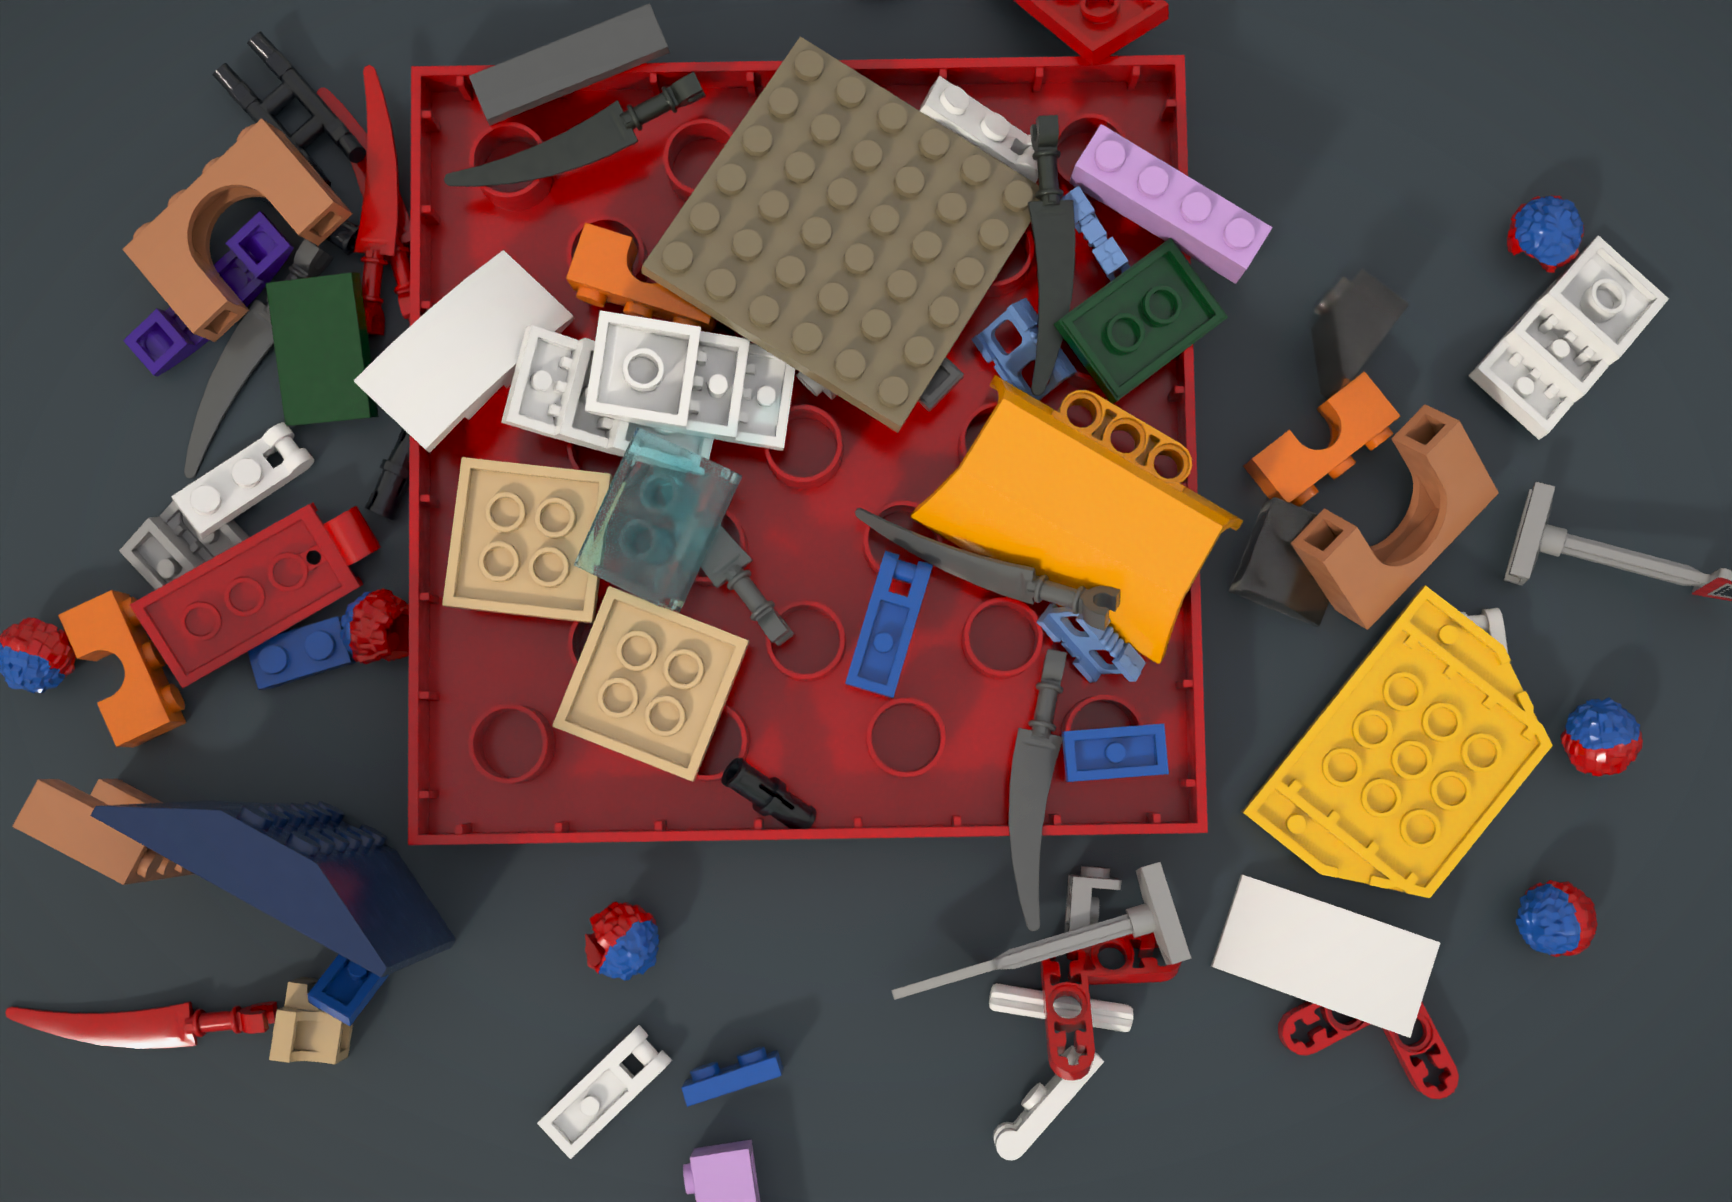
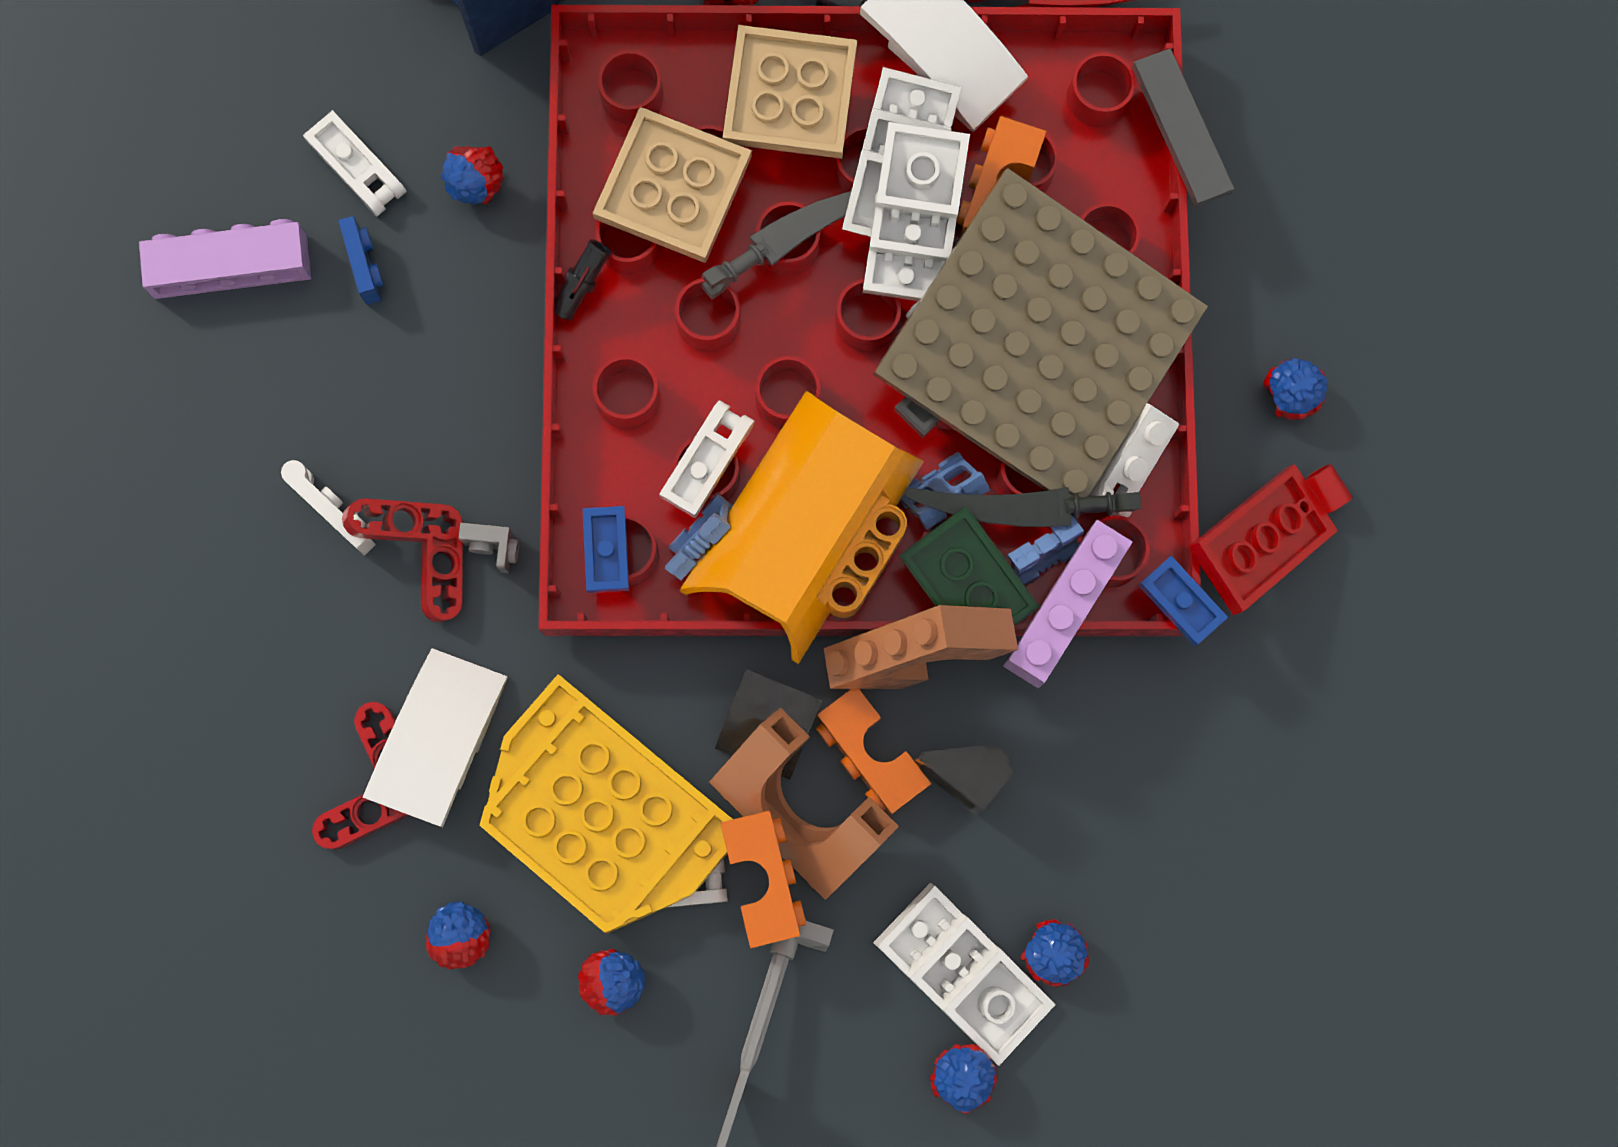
camera: 85 degrees right, 5 degrees down
pearl dark grey sword [444,72,706,187] -> none
clear light blue slope [574,427,742,612] -> none
blue plate [845,550,933,698] -> none
dark grey sword [855,508,1120,631] -> none
light grey piece [891,862,1192,1000] -> none
white axle [989,983,1133,1032] -> none
dark grey sword [1009,649,1067,931] -> none
none -> white plate [659,400,755,518]
none -> orange arch [720,810,806,948]
none -> nougat arch [824,605,1018,689]
none -> blue piece [930,1044,997,1115]
none -> blue plate [1138,556,1228,647]

